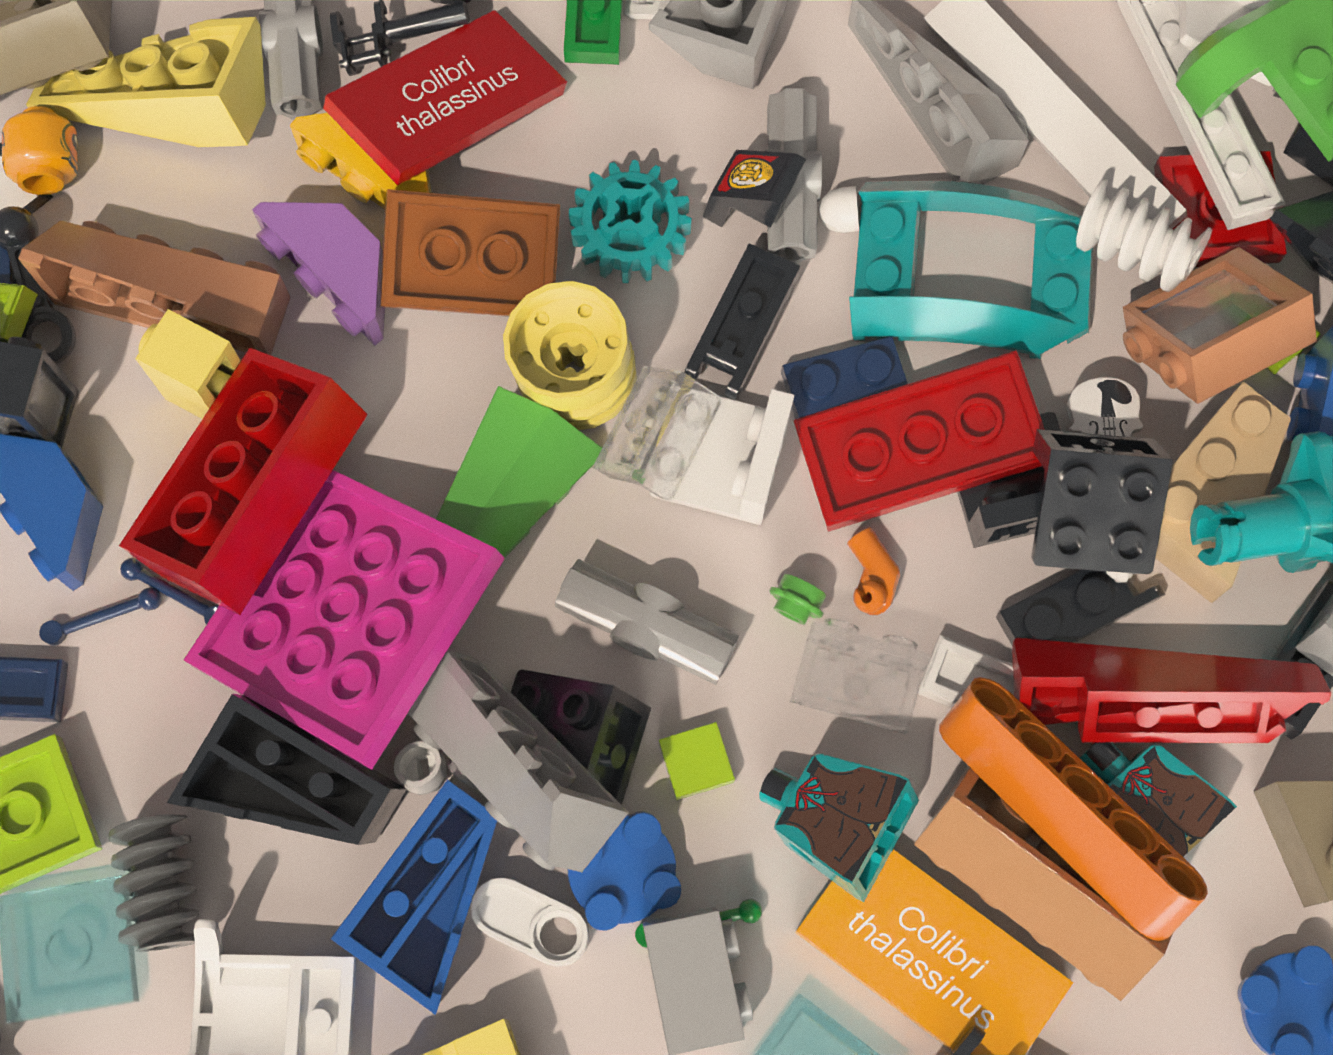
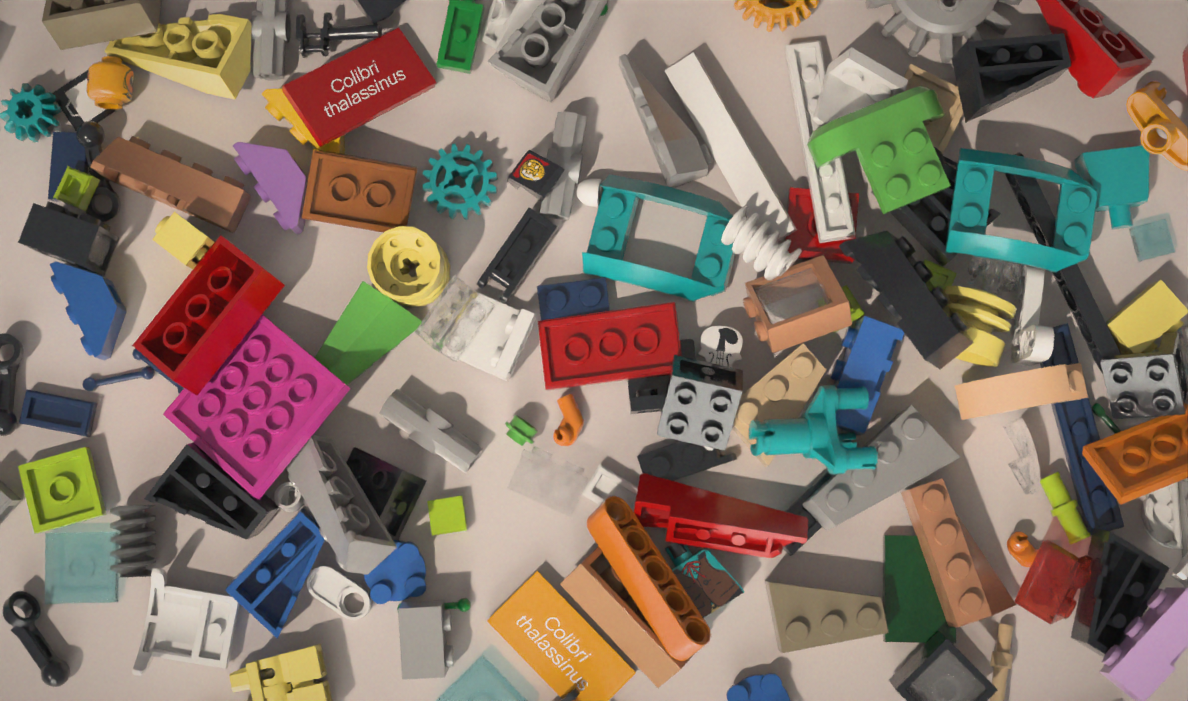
camera: 15 degrees right, 10 degrees up
torso [759,754,919,902] -> none

